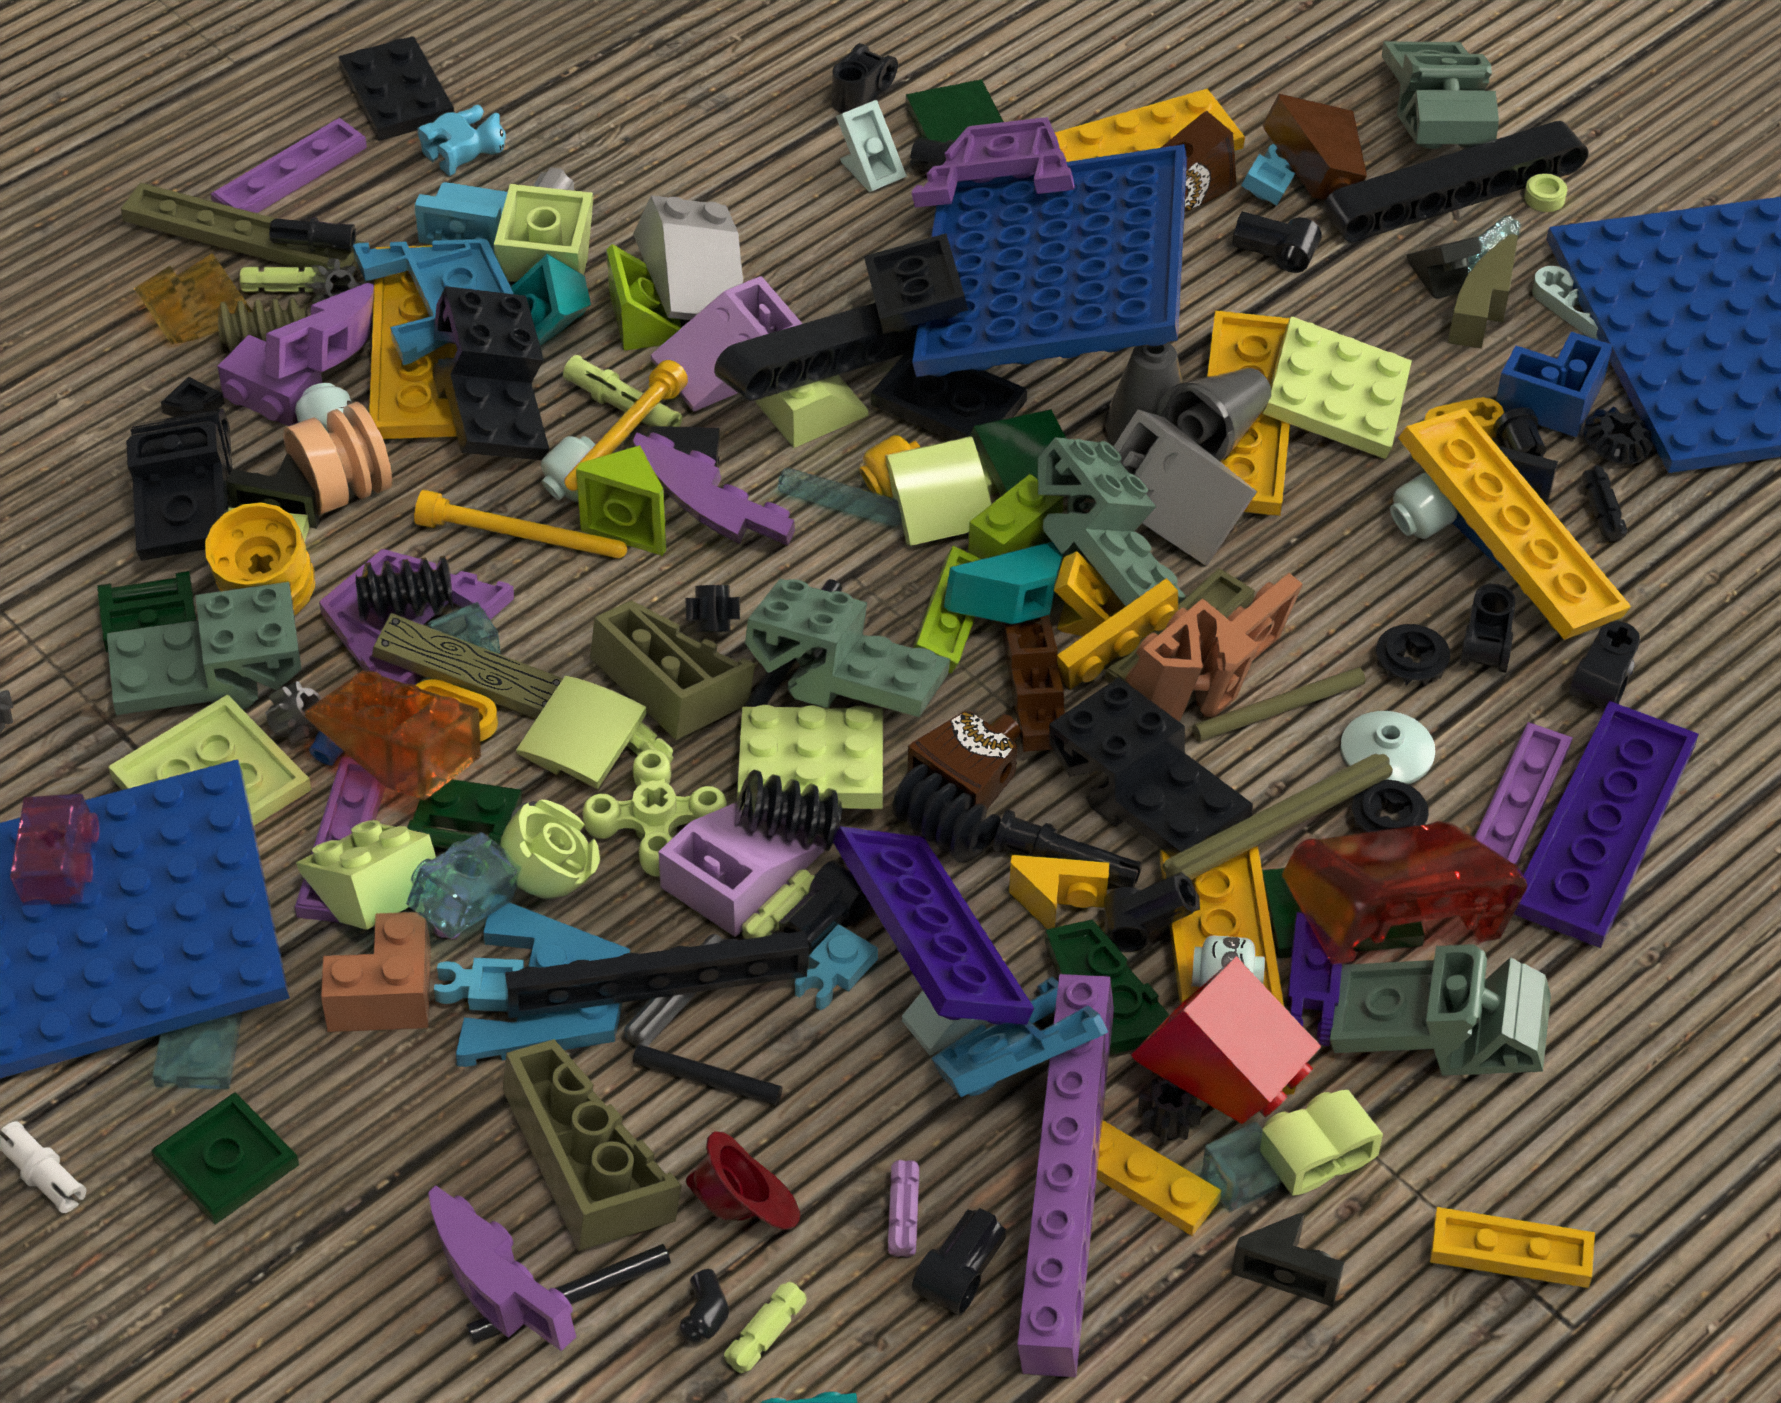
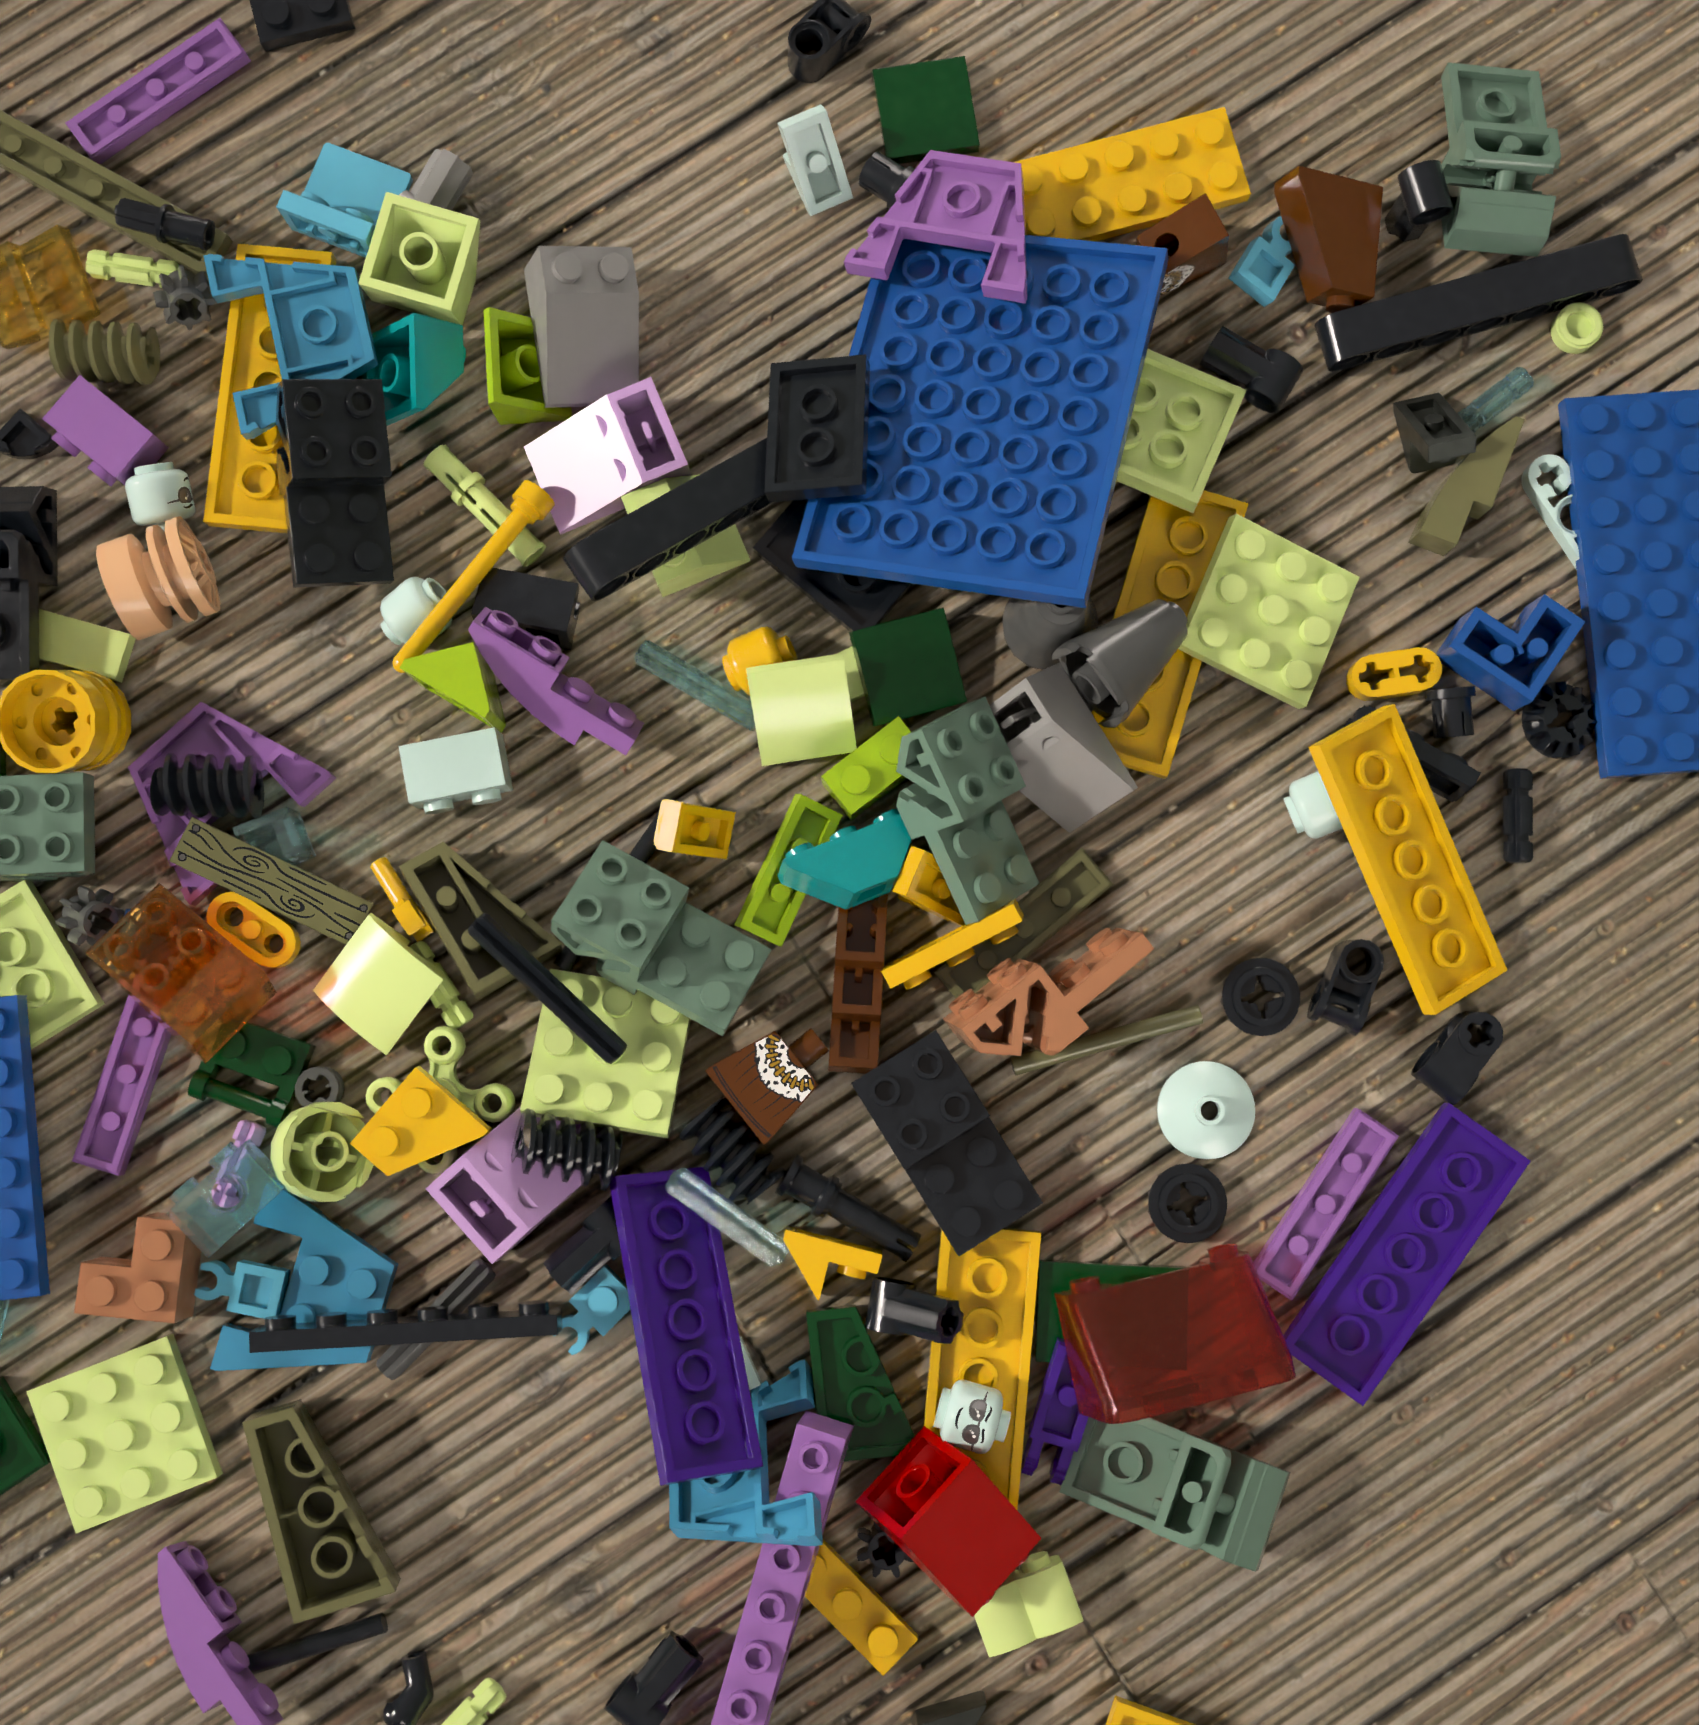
camera: 10 degrees right, 35 degrees up
pearl dark grey slope [226,454,320,529] -> none
medium lavender slope [265,283,374,379] -> none
yellowish green slope [296,820,445,930] -> none
yellow piece [414,489,627,558] -> none
medium azure animal [417,105,506,176] -> none
black bar [633,1044,783,1106] -> none
black gear [685,585,740,632] -> none
dark red piece [686,1131,800,1230] -> none
yellowish green axle [742,869,815,939] -> none
lavender axle [888,1160,919,1258] -> none
olive axle [1163,754,1393,880] -> none
clear light blue panel [1201,1122,1280,1213] -> none
none -> yellowish green plate [26,1334,223,1534]
none -> yellow wing [350,1066,492,1176]
none -> yellow bar [370,857,434,942]
none -> light aqua brick [398,727,513,814]
none -> black axle [468,913,627,1064]
none -> yellow slope [654,799,736,860]
none -> clear light blue axle [665,1168,789,1267]
none -> yellowish green plate [1116,349,1247,513]
none -> black piece [1385,160,1453,242]

